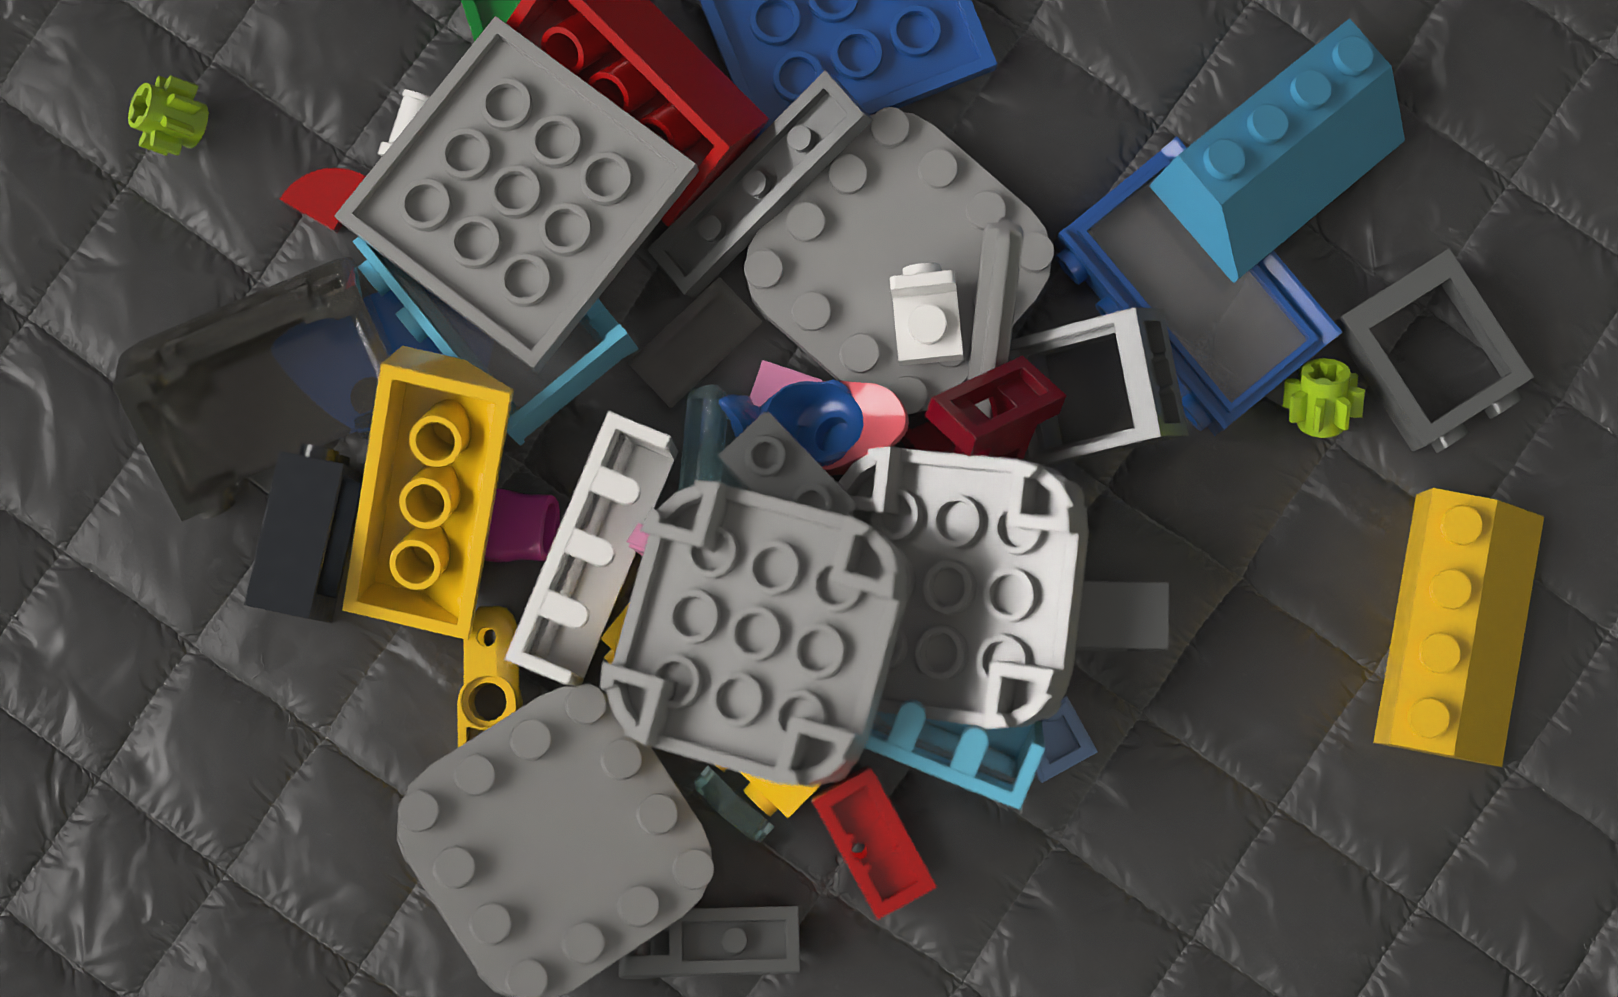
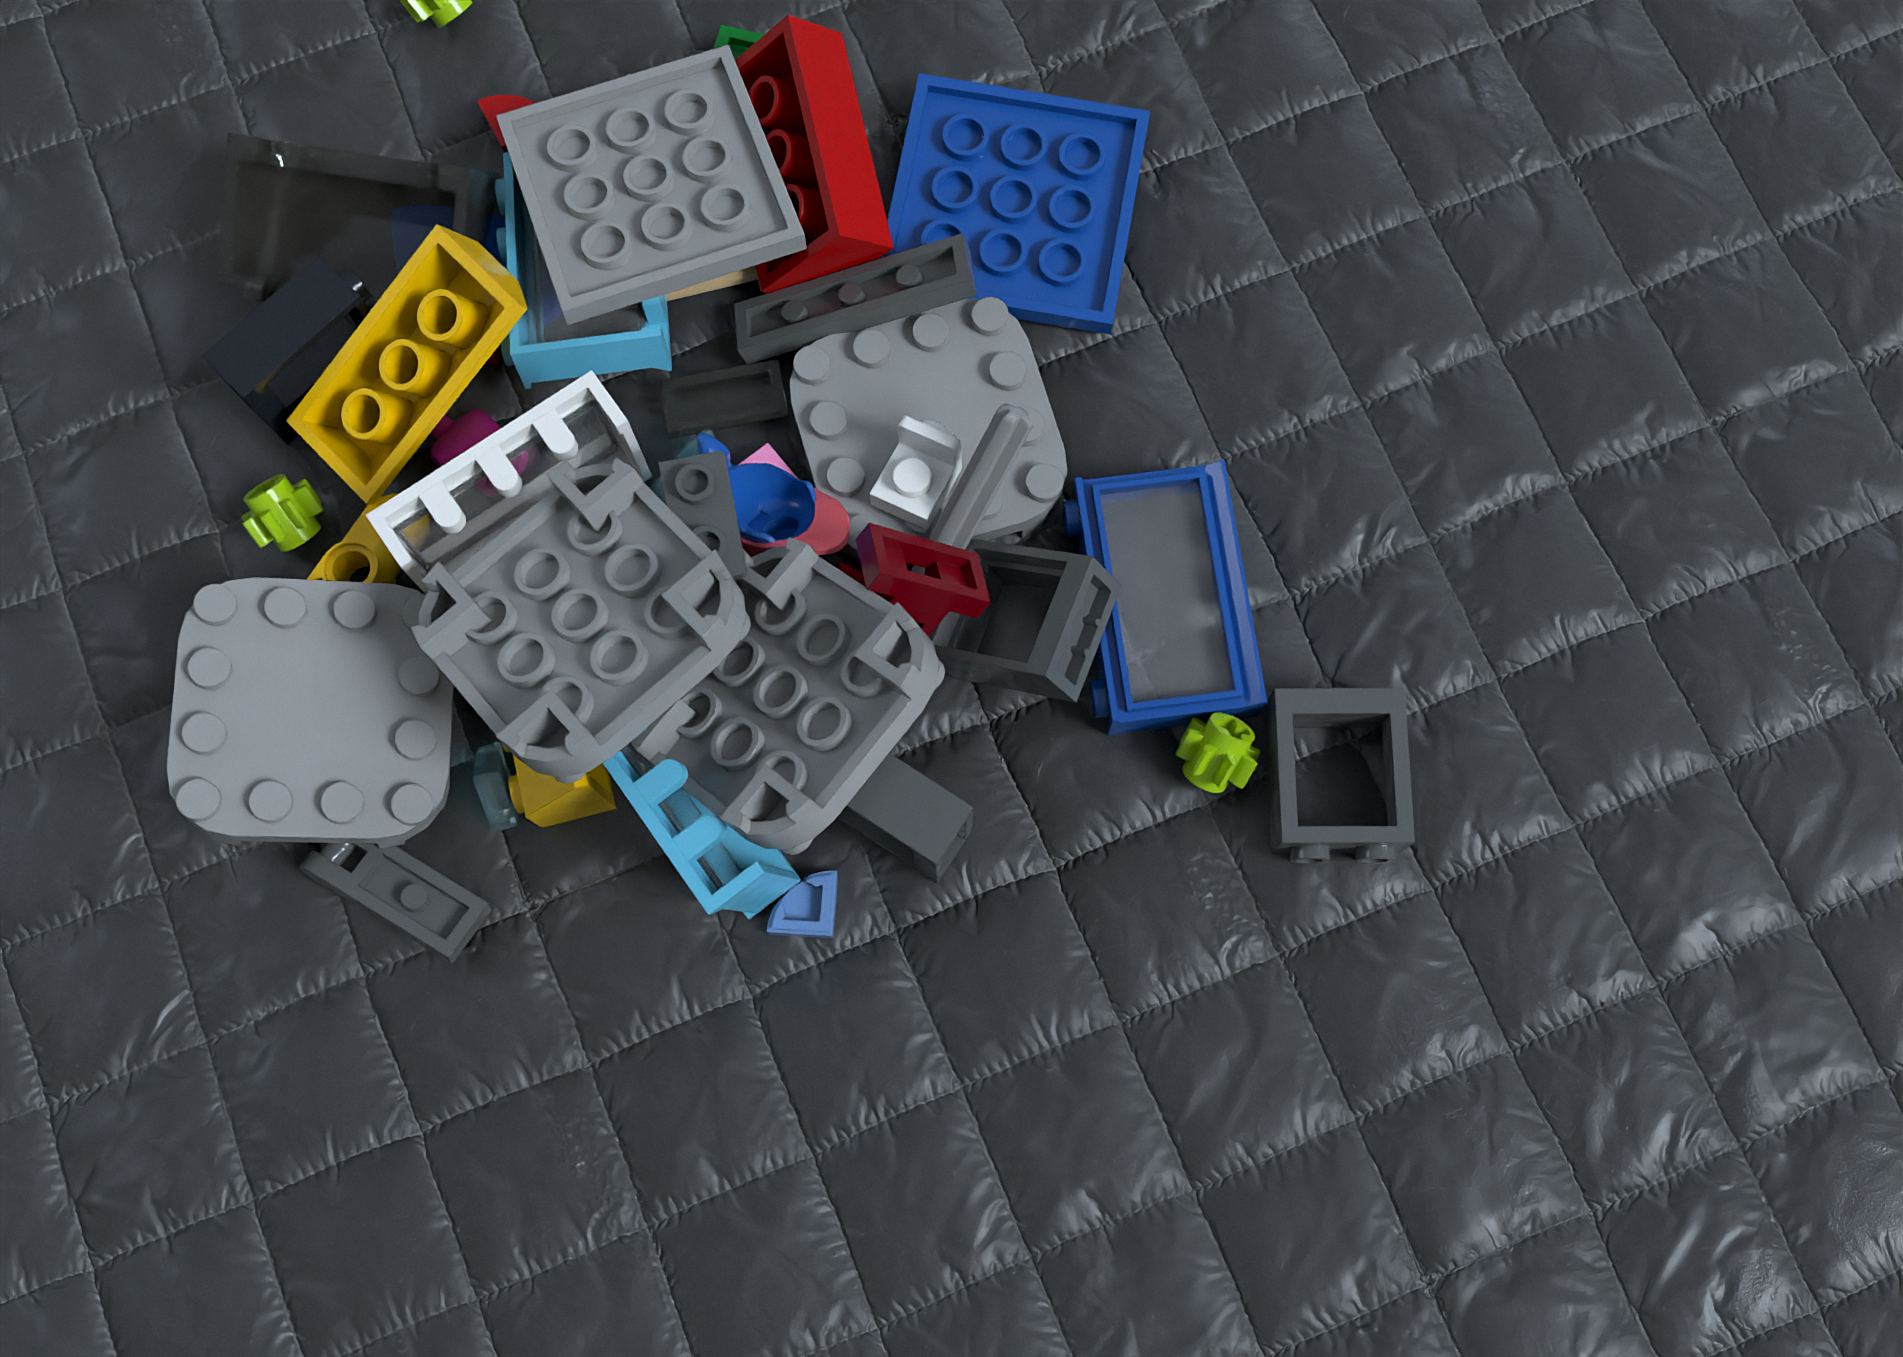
camera: 30 degrees right, 10 degrees down
red window [812,765,937,920] -> none
dark azure slope [1149,18,1405,284] -> none
yellow slope [1373,488,1544,767] -> none
none -> lime gear [241,474,324,552]

